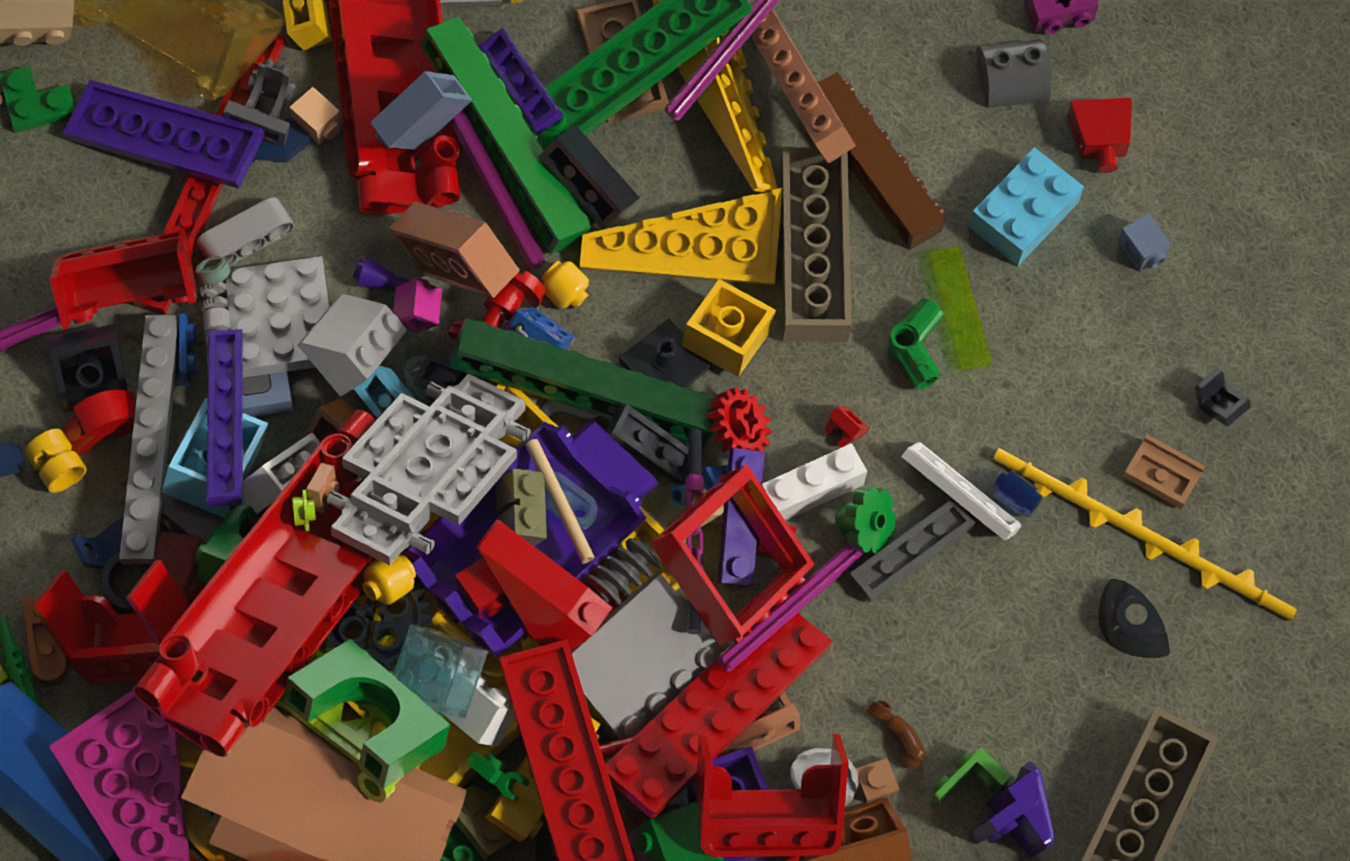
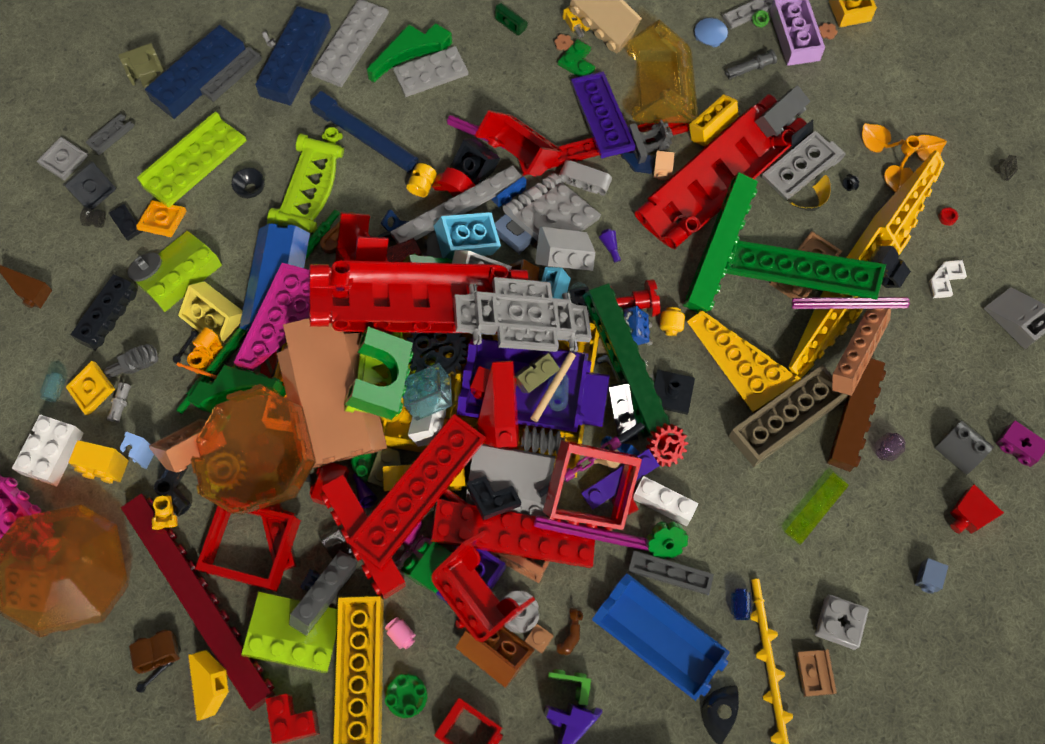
camera: 60 degrees right, 0 degrees up
sand green tile [195,256,231,285] -> none
dark purple tile [206,329,243,507] -> none
lime plate [292,490,316,532] -> none
nougat plate [307,463,340,514] -> none
yellow head [362,555,416,605] -> none
sand blue brick [370,71,472,150] -> none
nougat brick [389,202,520,298] -> none
dark pink brick [393,278,442,333] -> none
magenta axle [450,109,545,269] -> none
green plate [465,751,530,802] -> none
dark purple plate [478,28,564,135] -> none
black brick [538,125,640,229] -> none
yellow brick [682,279,776,377] -> none
red tile [825,406,870,447] -> none
green piece [887,297,945,391] -> none
white tile [901,442,1022,541] -> none
medium azure brick [968,147,1084,267] -> none
black bracket [1195,368,1251,427] -> none
none -> black plate [466,476,522,520]
none -> blue panel [592,573,730,701]
none -> light grey brick [815,594,869,650]
none -> head [875,432,906,462]

